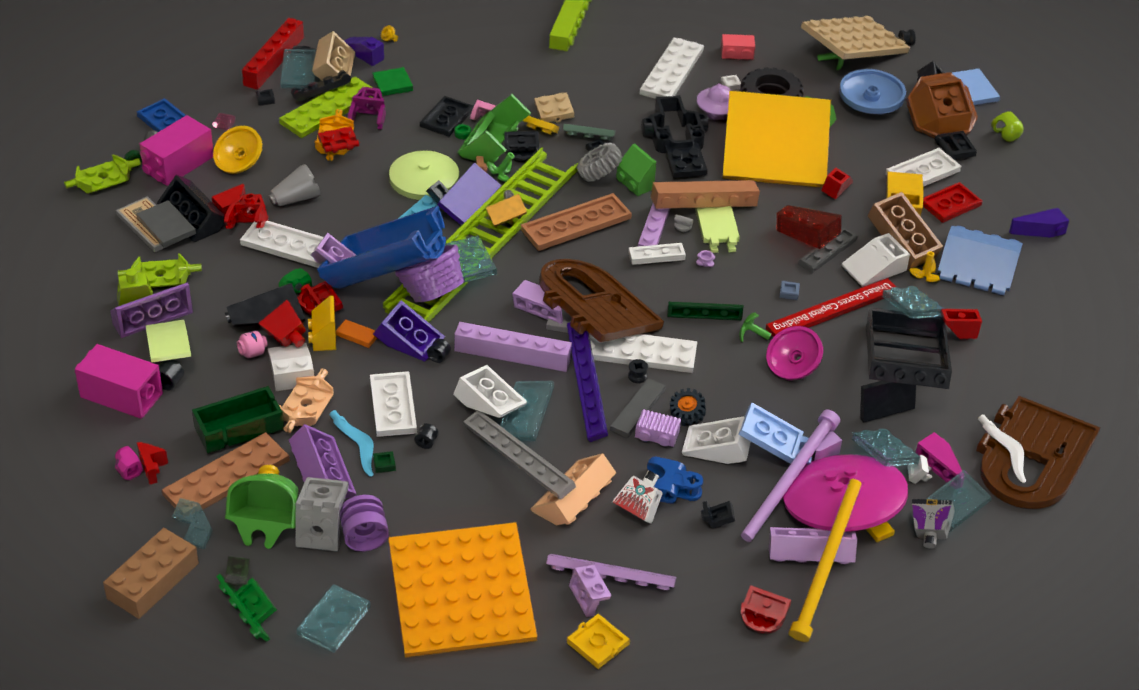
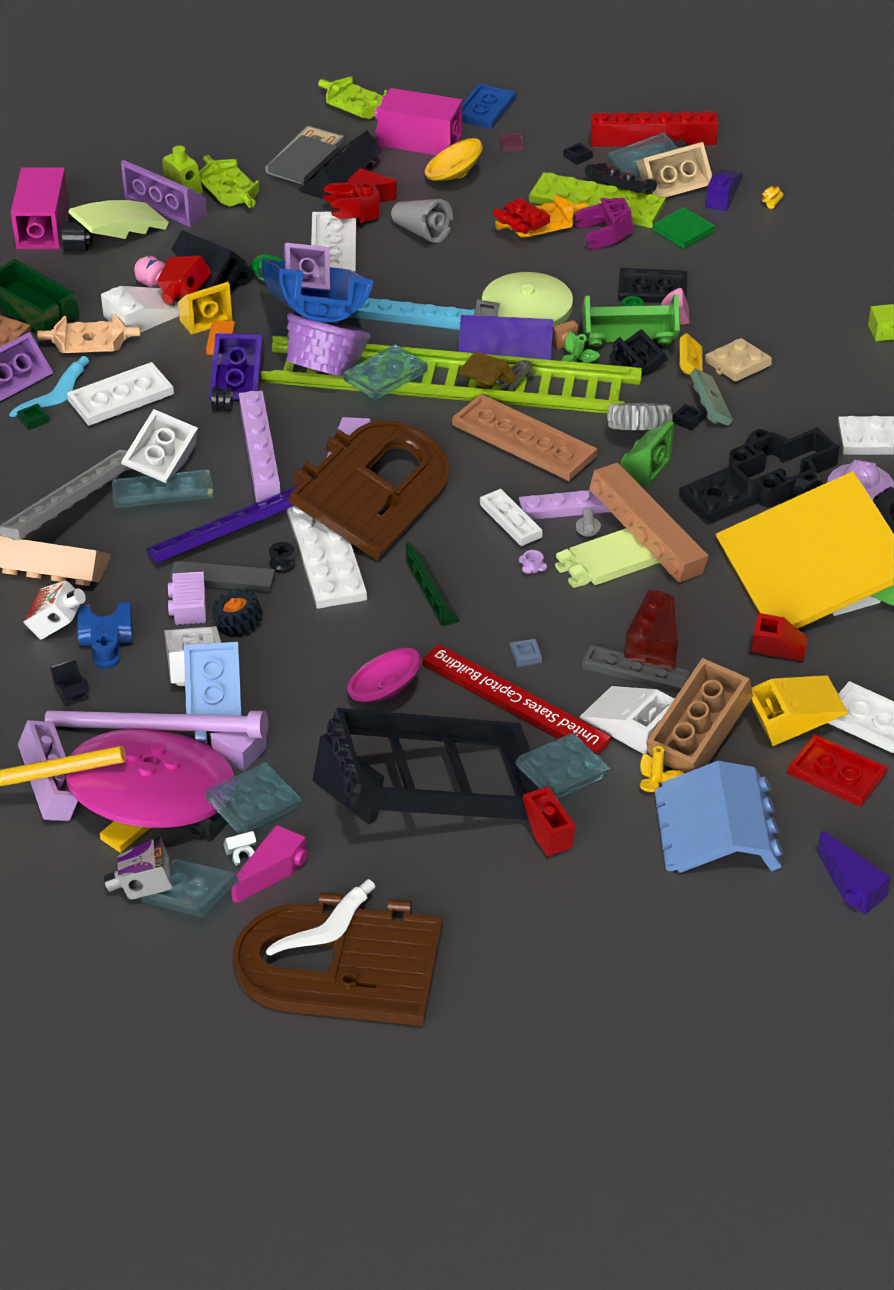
camera: 70 degrees right, 0 degrees up
red slope [297,281,344,316] -> none
black wheel [414,423,439,449] -> none
bright green plant [739,312,771,342] -> none

